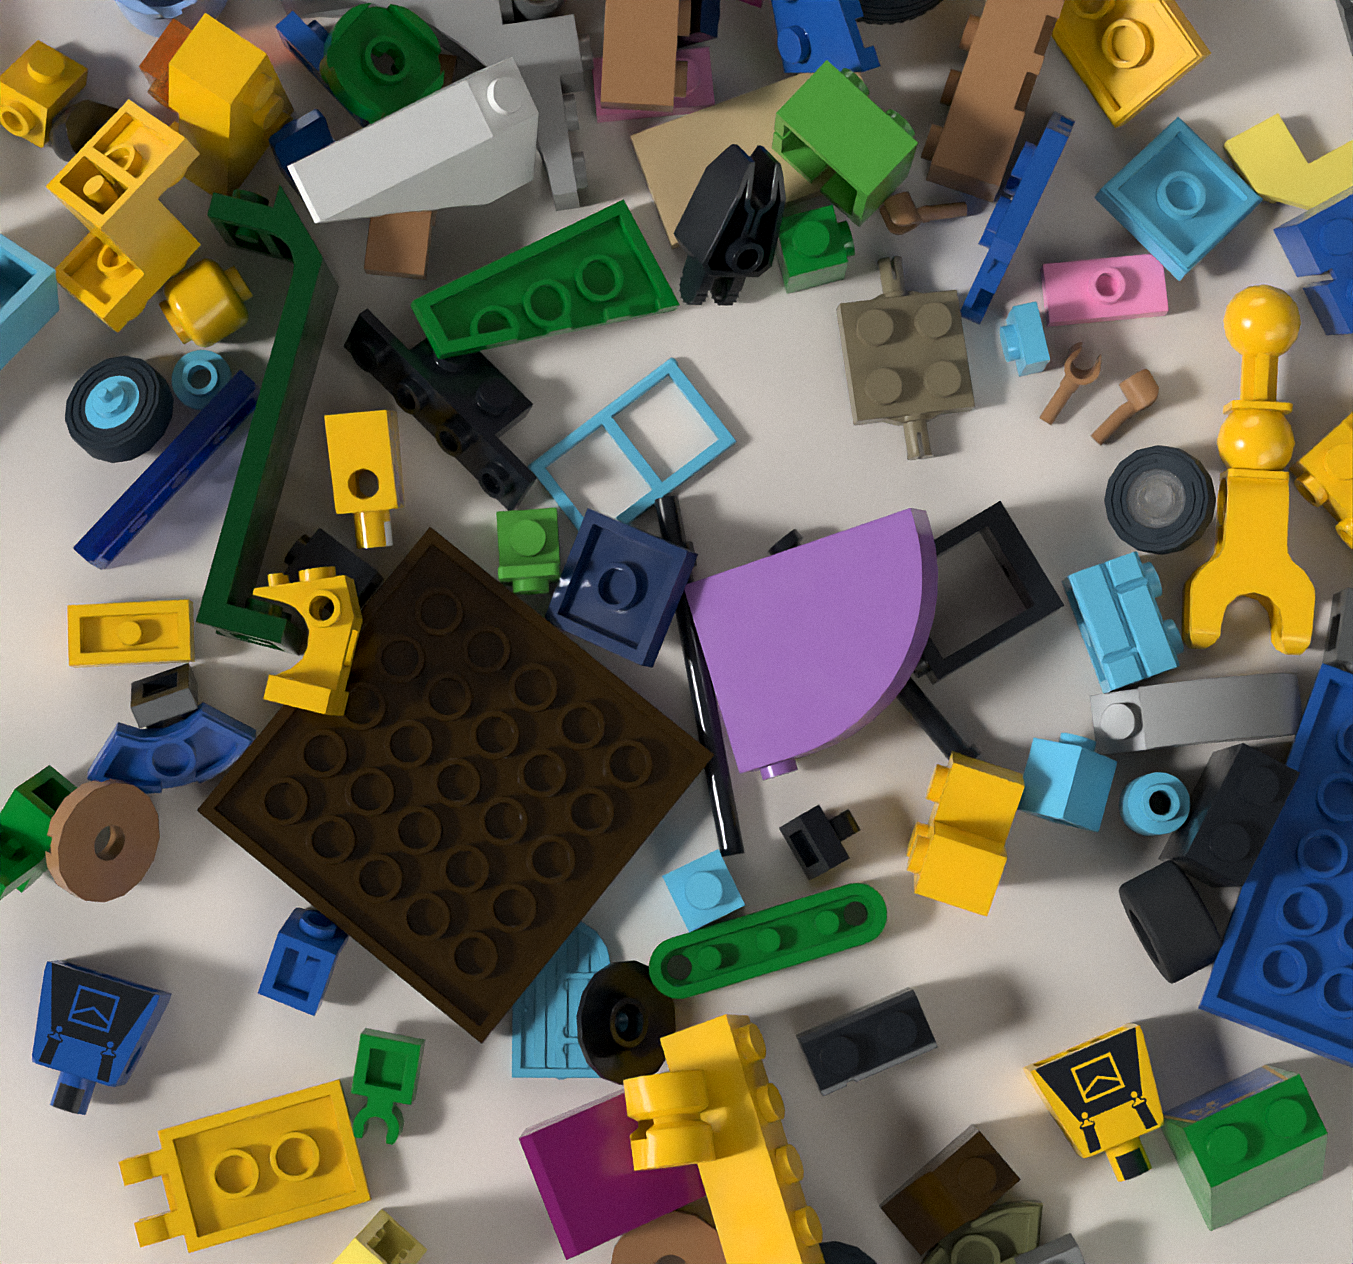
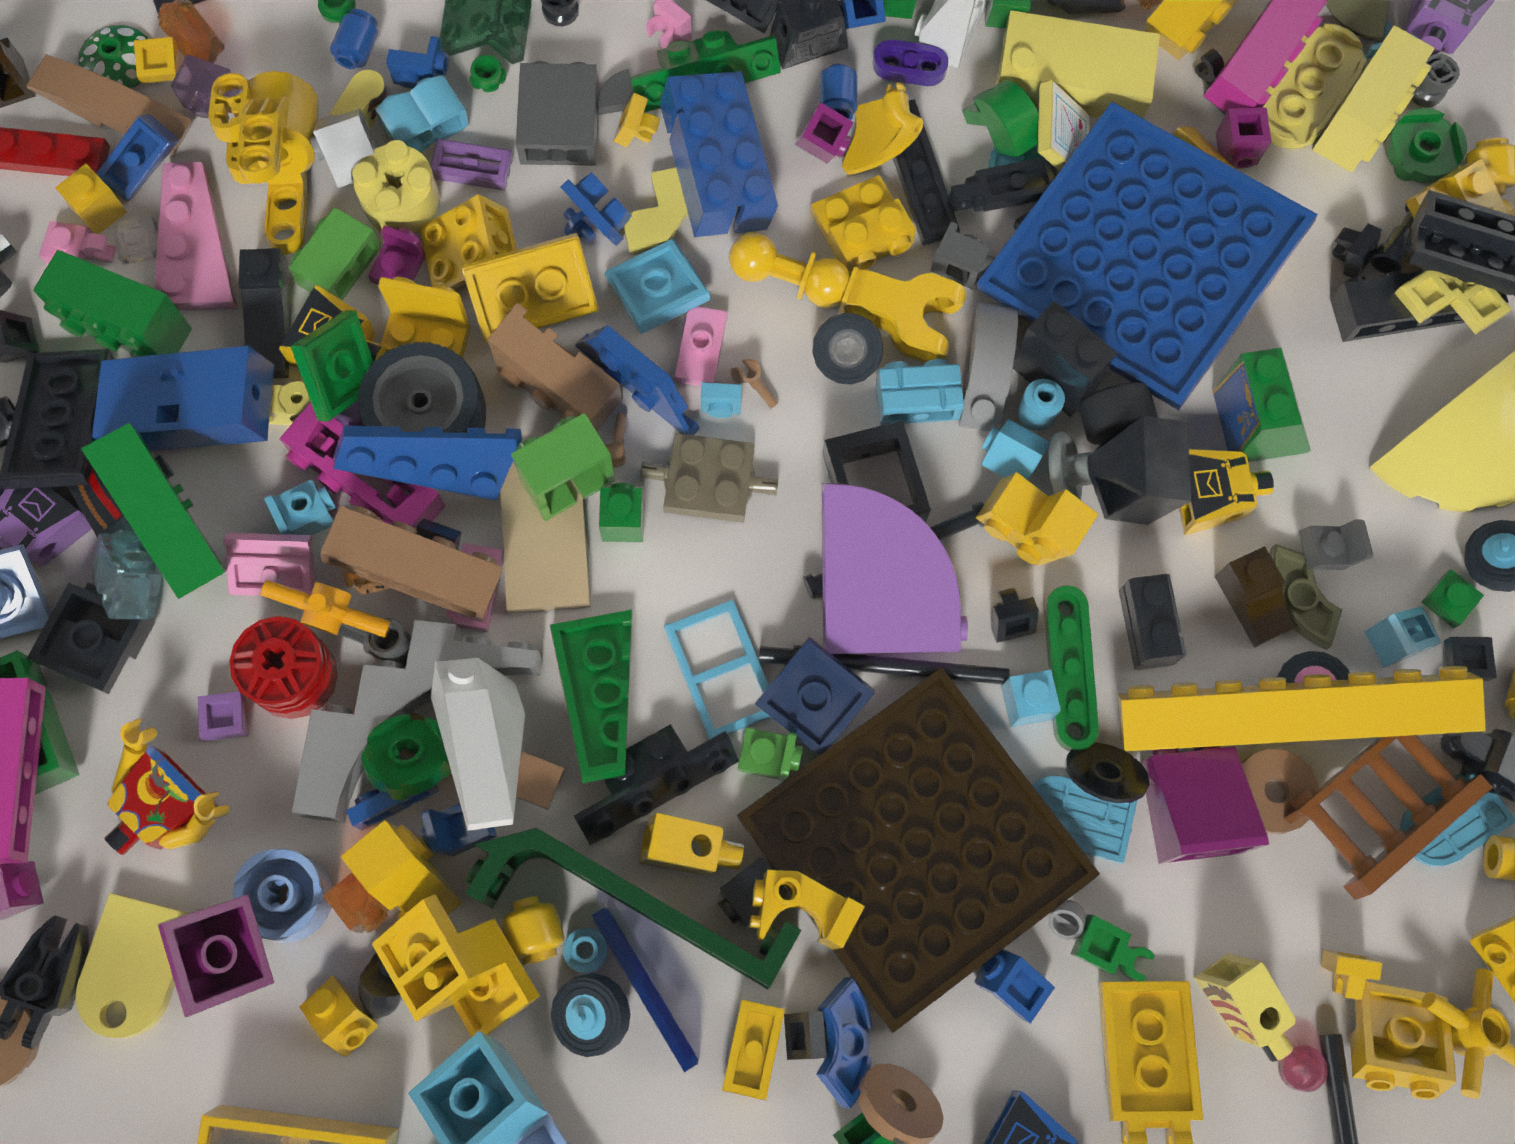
camera: 80 degrees left, 10 degrees down
yellow wheel [623,1070,715,1171] -> none
black hinge [673,144,786,306] -> none
medium nougat hand [1090,369,1159,446] -> none
none -> blue hips [560,172,632,246]
none -> black piece [1049,416,1191,525]
none -> light grey hinge [1049,900,1086,940]

